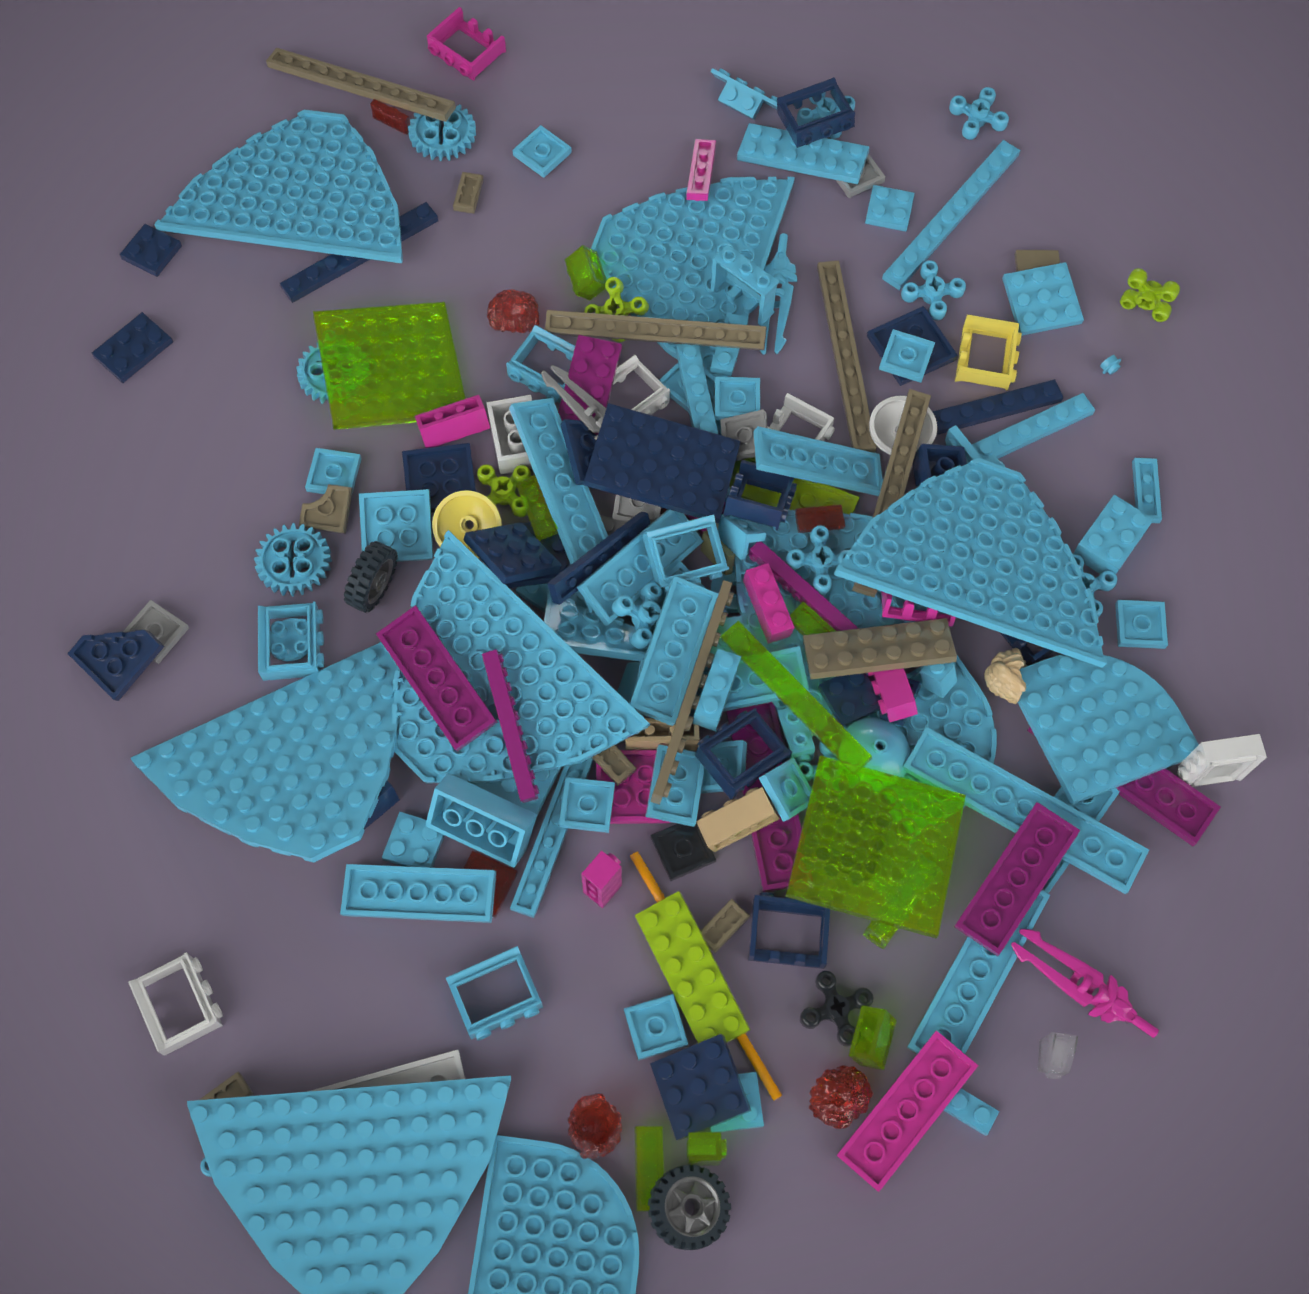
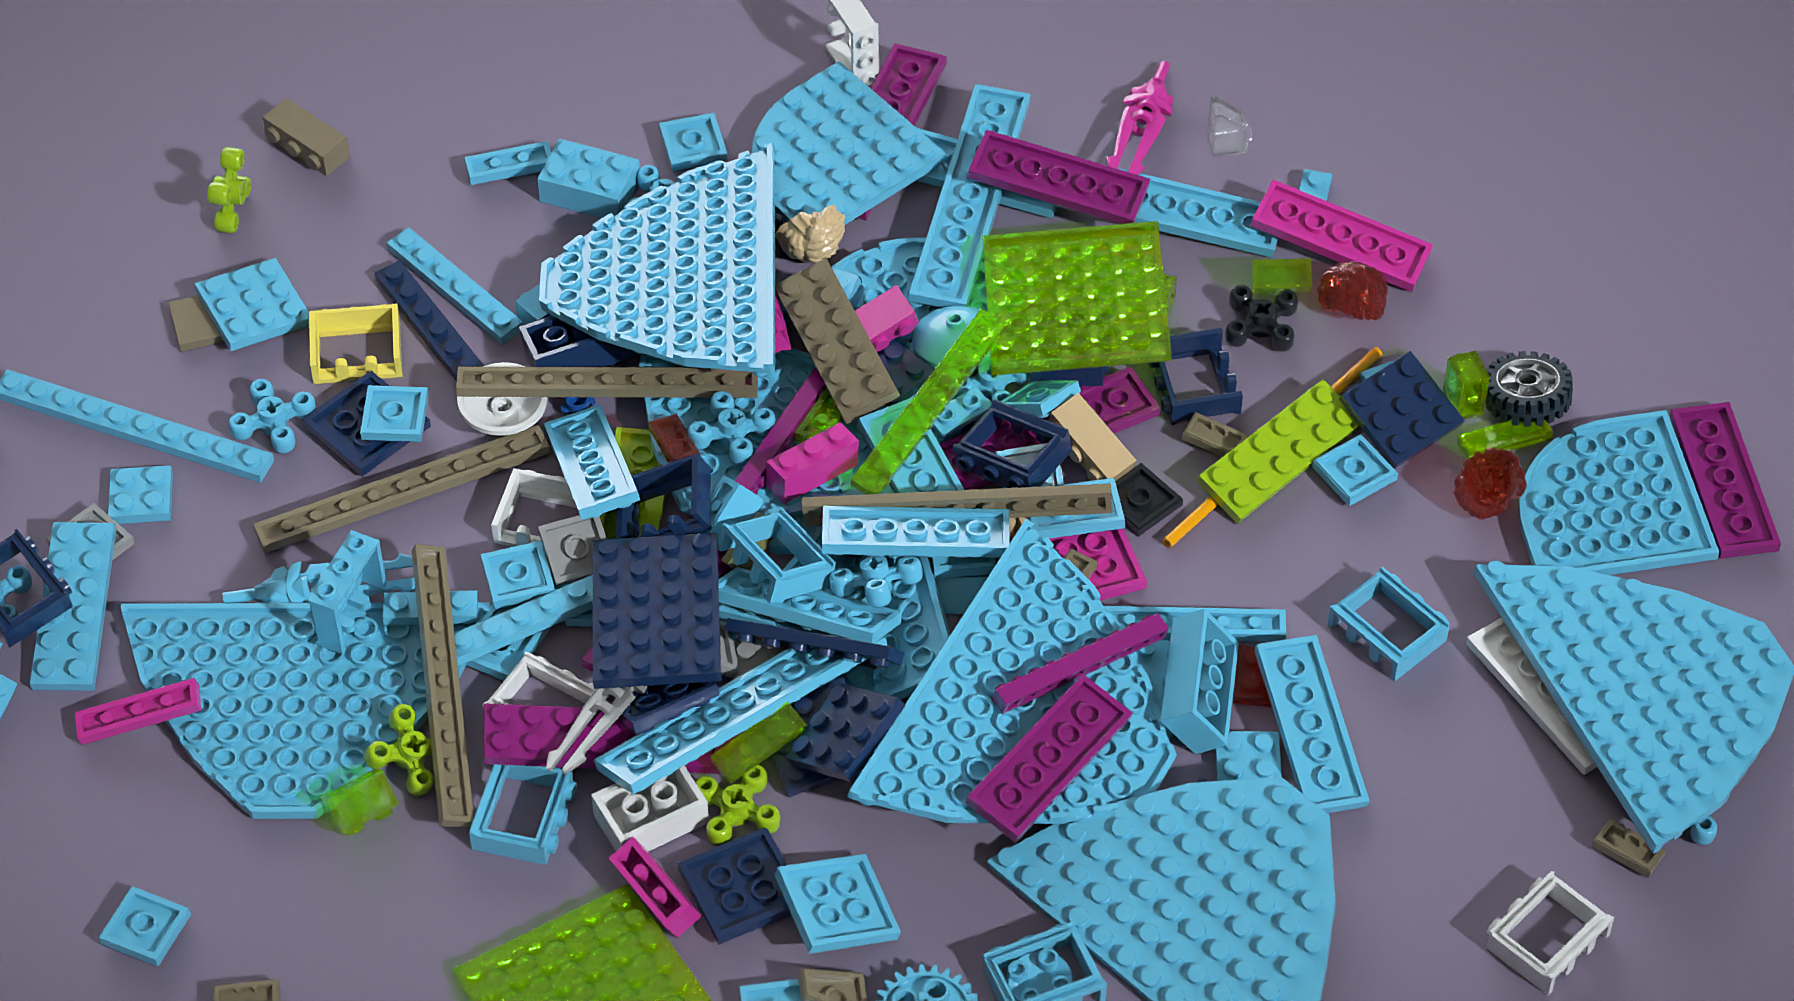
camera: 105 degrees left, 15 degrees down
black wheel [344,541,398,613] -> none
light yellow dish [432,490,502,559] -> none
clear red hair [486,289,540,333] -> none
medium azure plate [559,777,615,833] -> none
dark pink brick [581,850,622,909] -> none
medium azure brick [692,649,741,732] -> none
medium azure plate [945,425,983,464] -> none
medium azure plate [1100,355,1121,375] -> none
none -> dark tan brick [263,98,351,176]

